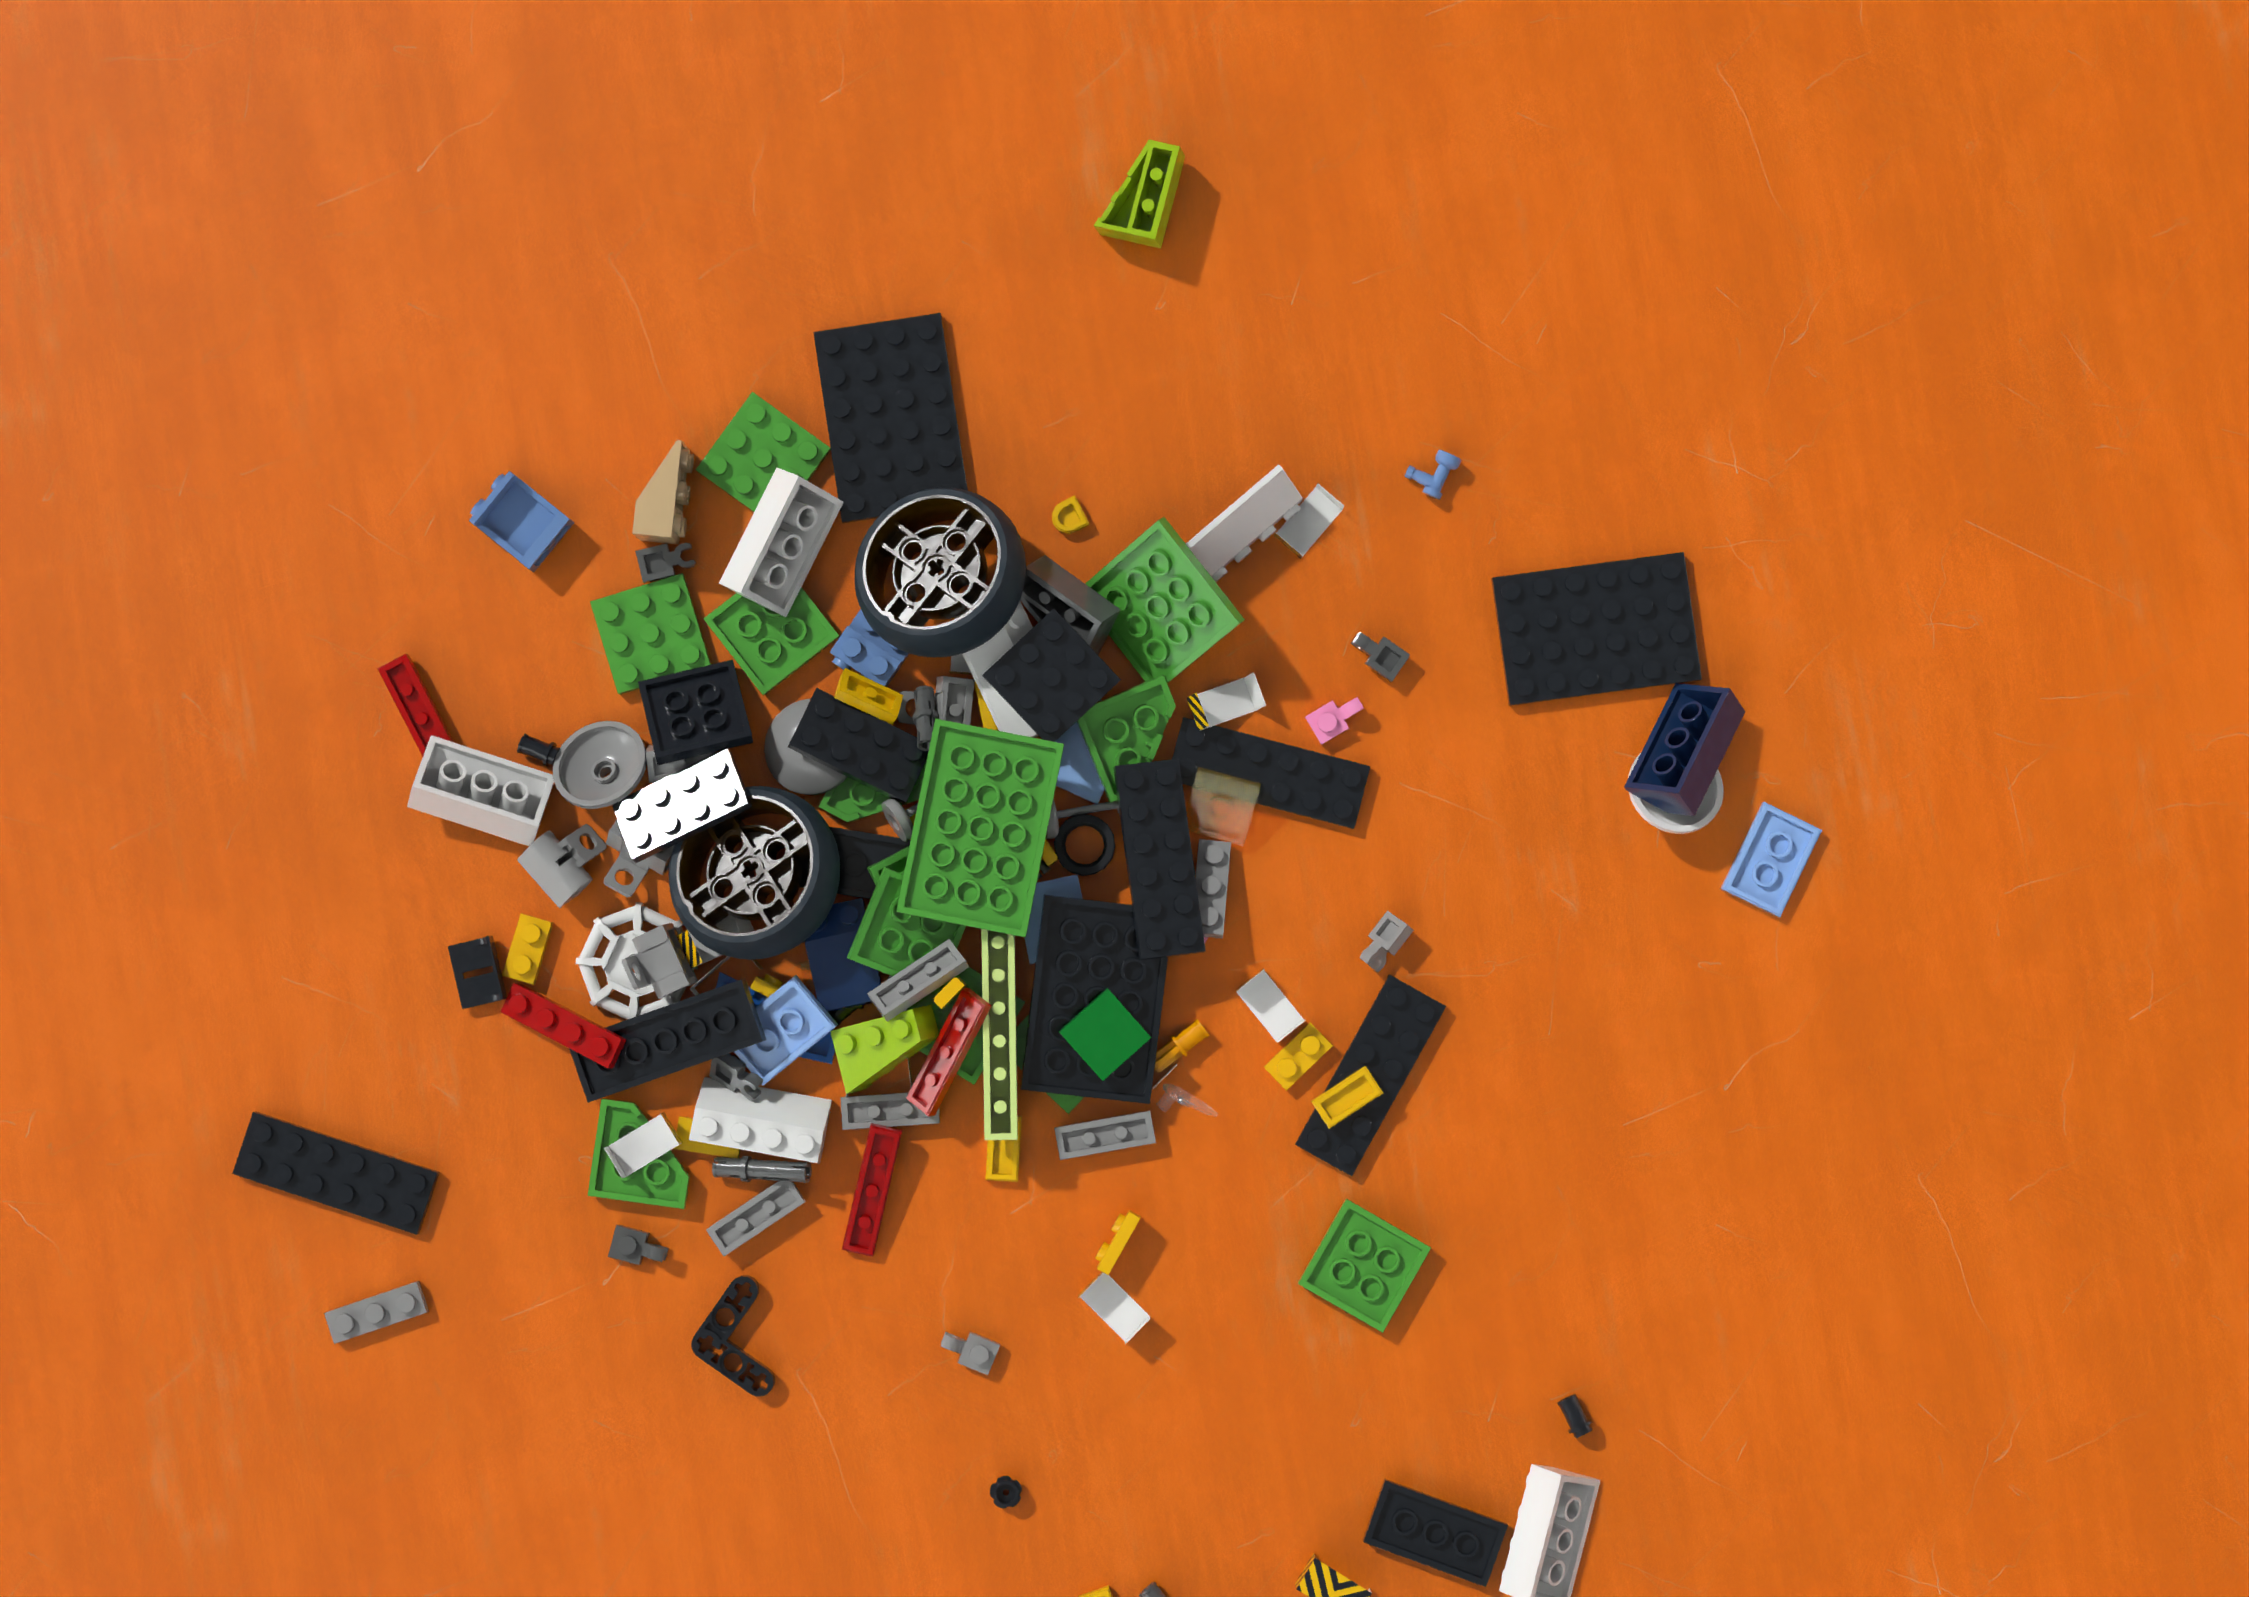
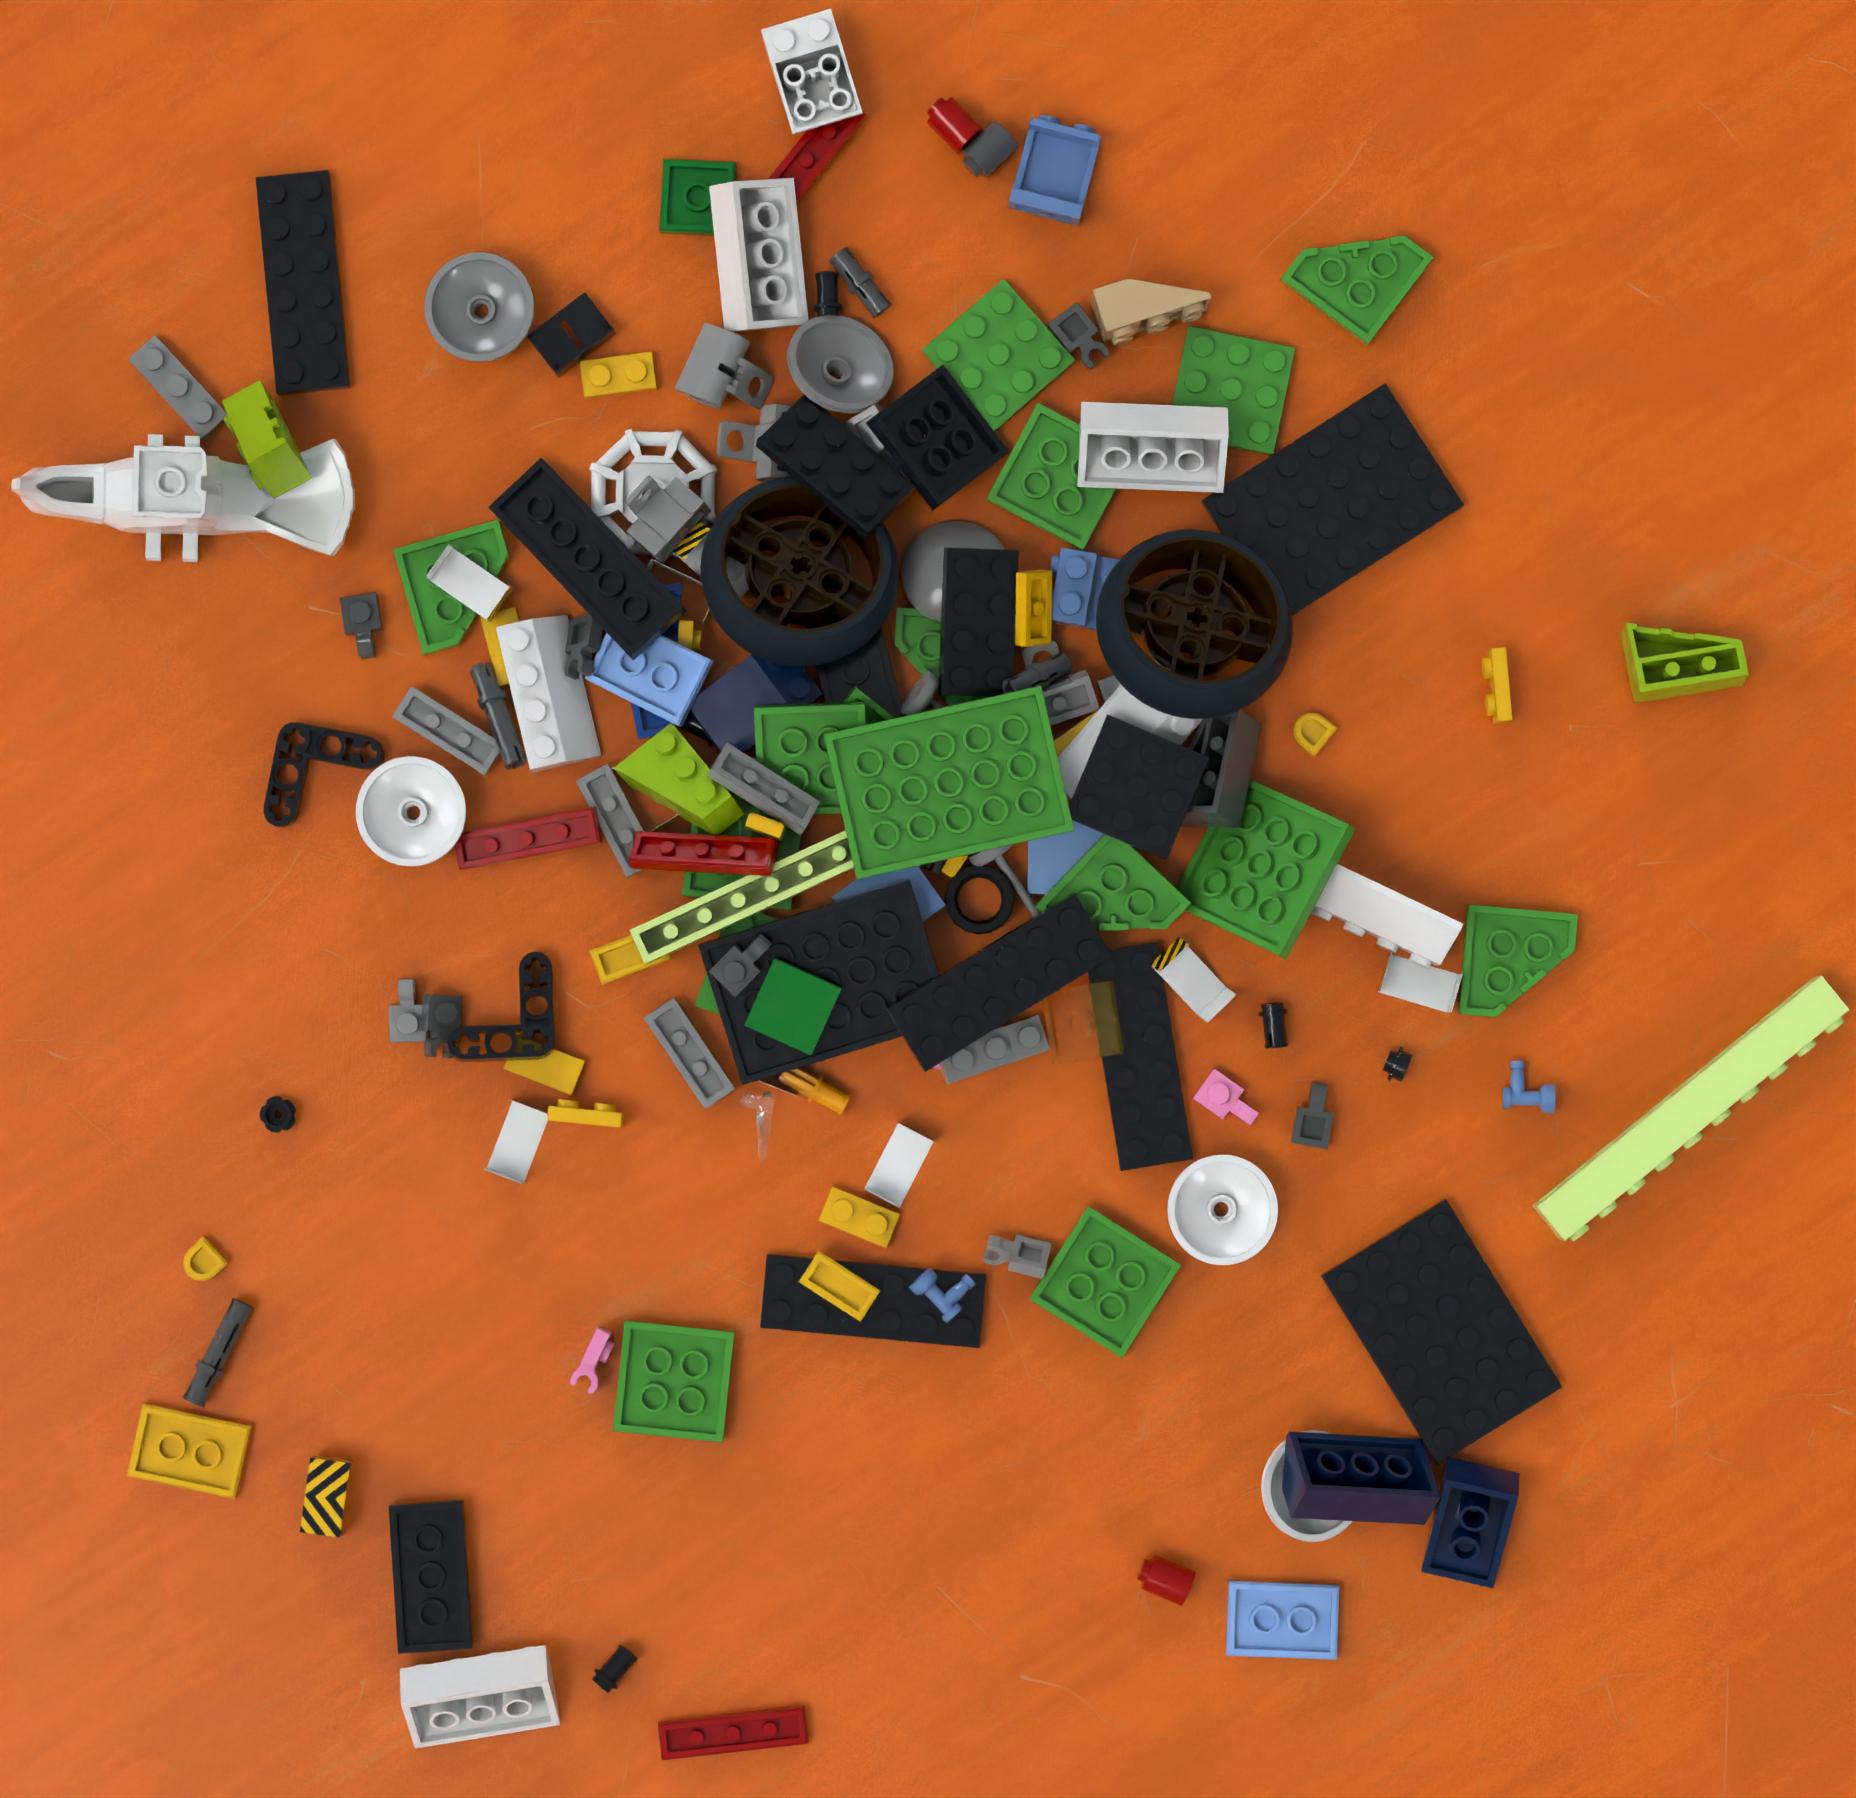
camera: 65 degrees right, 0 degrees up
red plate [500,983,627,1069] -> none
none -> white animal [11,434,355,562]
none -> lime wedge [222,380,312,499]
none -> white dish [356,756,466,867]
none -> dark grey plate [421,994,462,1058]
none -> light grey dish [424,252,534,362]
none -> black beam [447,952,555,1062]
none -> yellow tile [503,1035,586,1095]
none -> bright pink plate [570,1326,615,1394]
none -> red tile [658,1705,808,1760]
none -> green tile [659,159,736,236]
none -> dark grey plate [709,933,772,997]
none -> white slope [761,9,863,135]
none -> dark grey pin [829,247,892,319]
none -> medium blue piece [909,1267,976,1323]
none -> red brick [927,97,983,154]
none -> dark grey brick [962,121,1018,178]
none -> bright green plate [1029,1206,1181,1358]
none -> red brick [1137,1555,1196,1606]
none -> white dish [1167,1155,1278,1265]
none -> black pin [1258,1002,1288,1049]
none -> bright green plate [1280,235,1434,346]
none -> black plate [1383,1047,1413,1082]
none -> dark blue slope [1421,1457,1520,1588]
none -> bright green plate [1458,905,1578,1017]
none -> yellow plate [1482,647,1512,724]
none -> yellowish green brick [1532,975,1849,1242]

